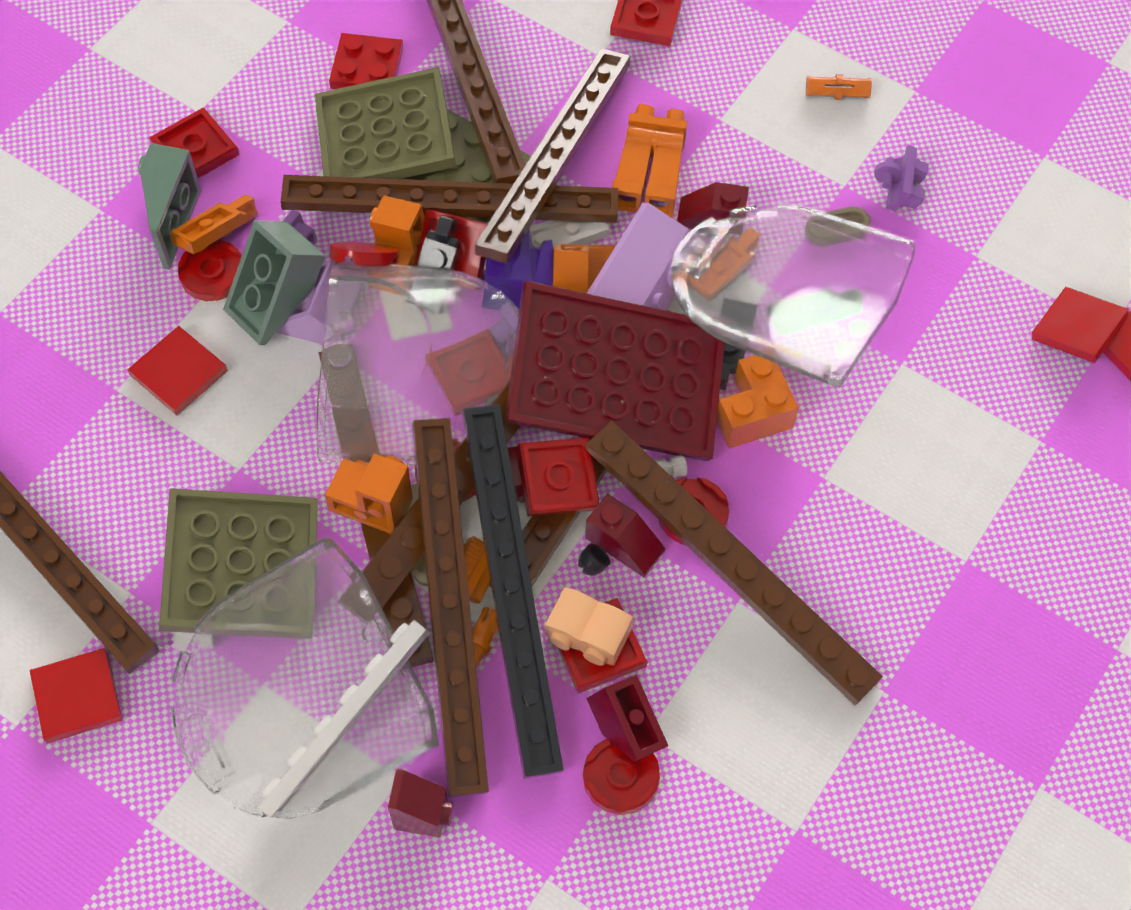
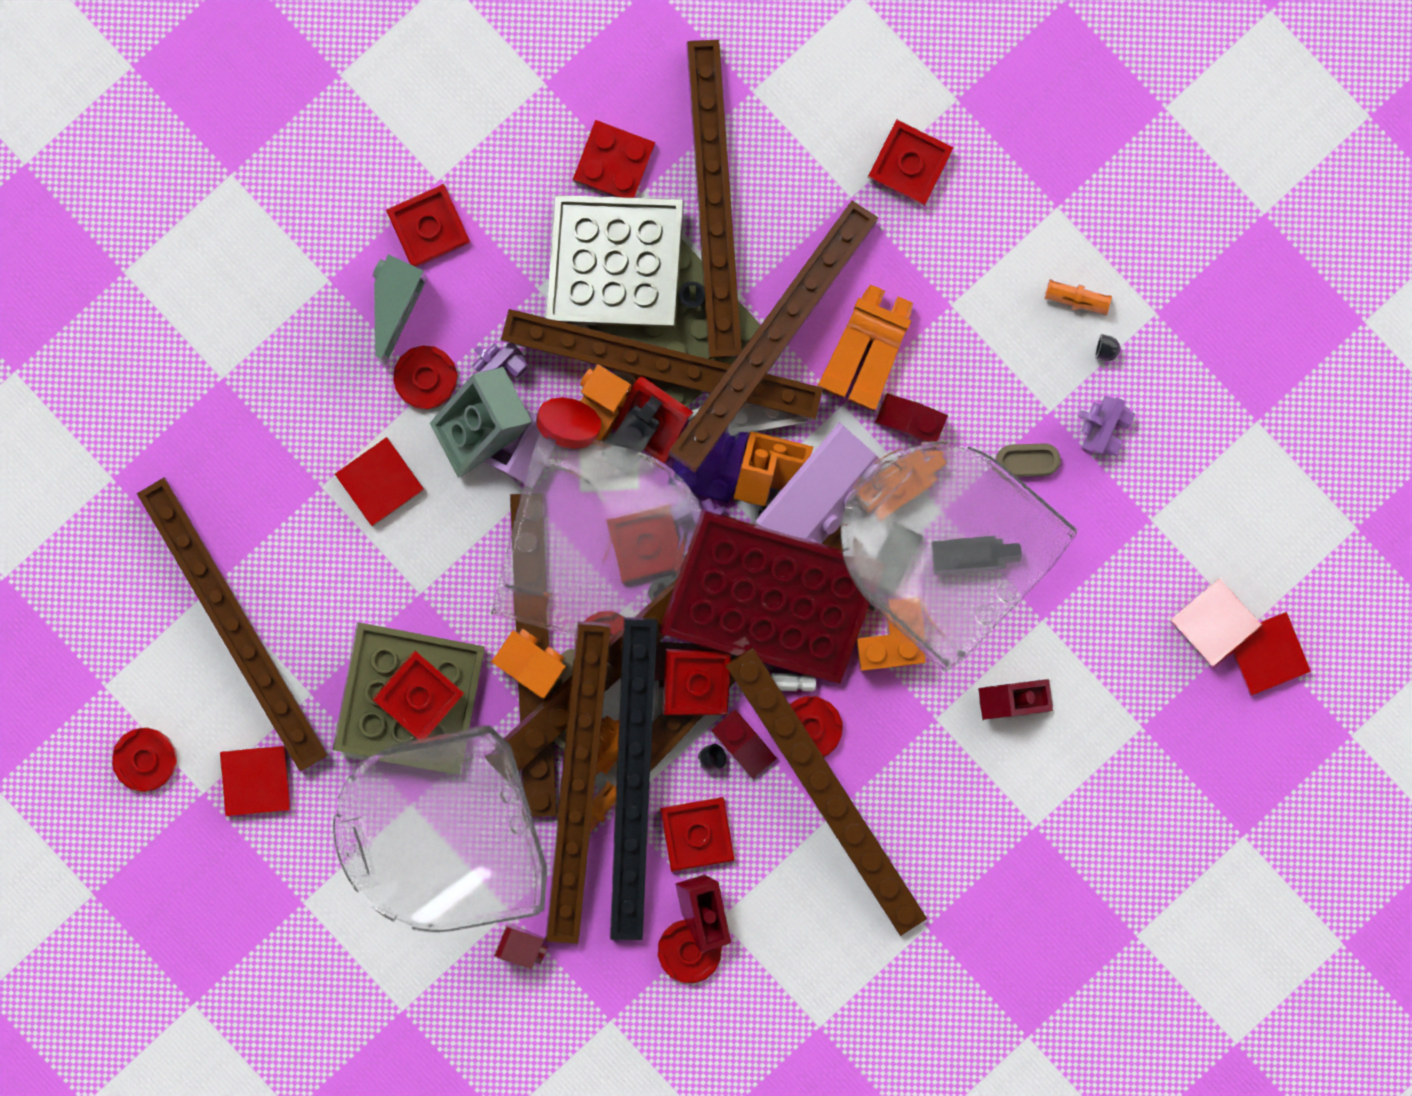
camera: 10 degrees right, 25 degrees up
orange hinge [170,194,258,254] -> none
white plate [258,620,430,818] -> none
light nougat brick [545,587,633,666] -> none
none -> red plate [372,651,464,743]
none -> black hinge [679,281,705,308]
none -> dark red slope [978,679,1053,720]
none -> black hinge [1095,334,1120,361]

